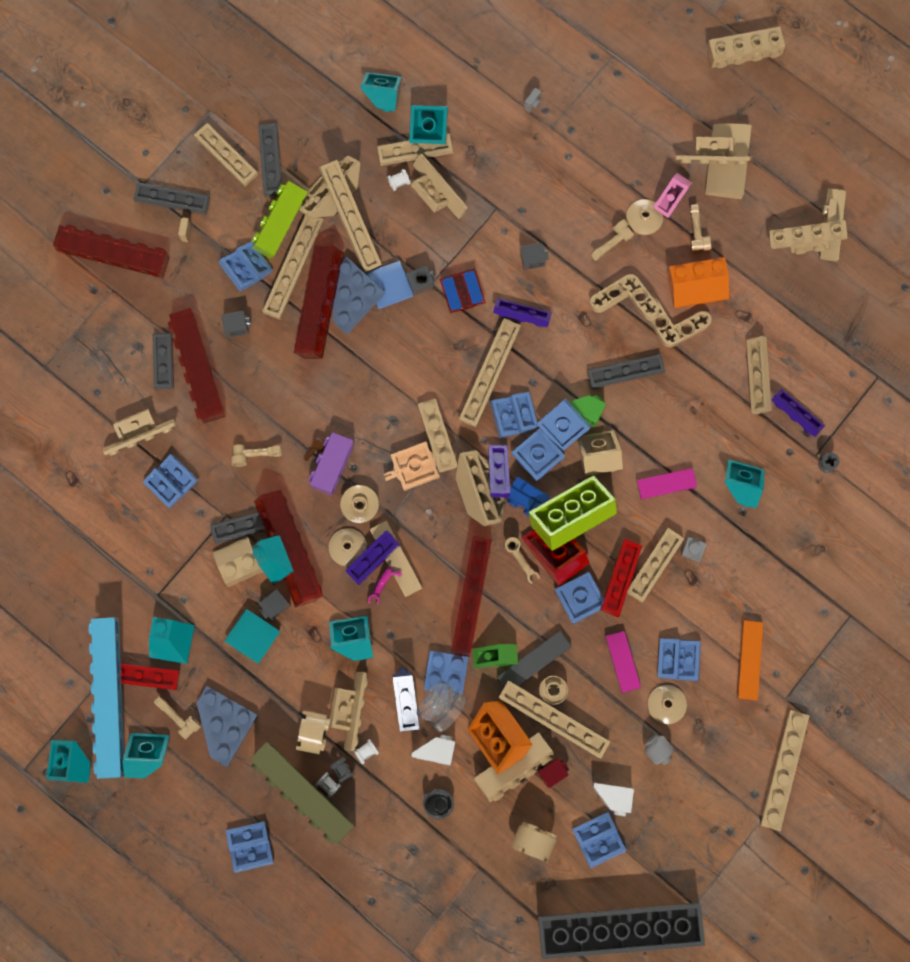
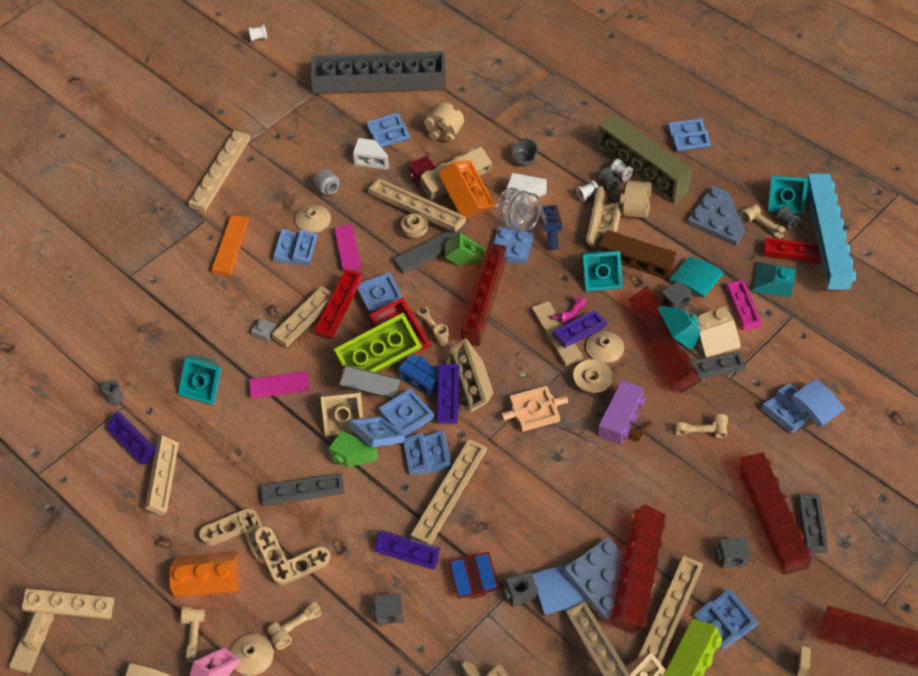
camera: 175 degrees left, 25 degrees down
teal slope [46,740,91,783] -> none
tan bracket [103,409,176,456] -> none
tan plate [418,399,457,473] -> none
none -> tile [338,364,401,398]
none -> reddish brown brick [598,230,676,280]
none -> dark pink tile [725,280,762,331]
none -> dark grey bush [776,206,800,230]
none -> medium blue slope [791,379,845,428]

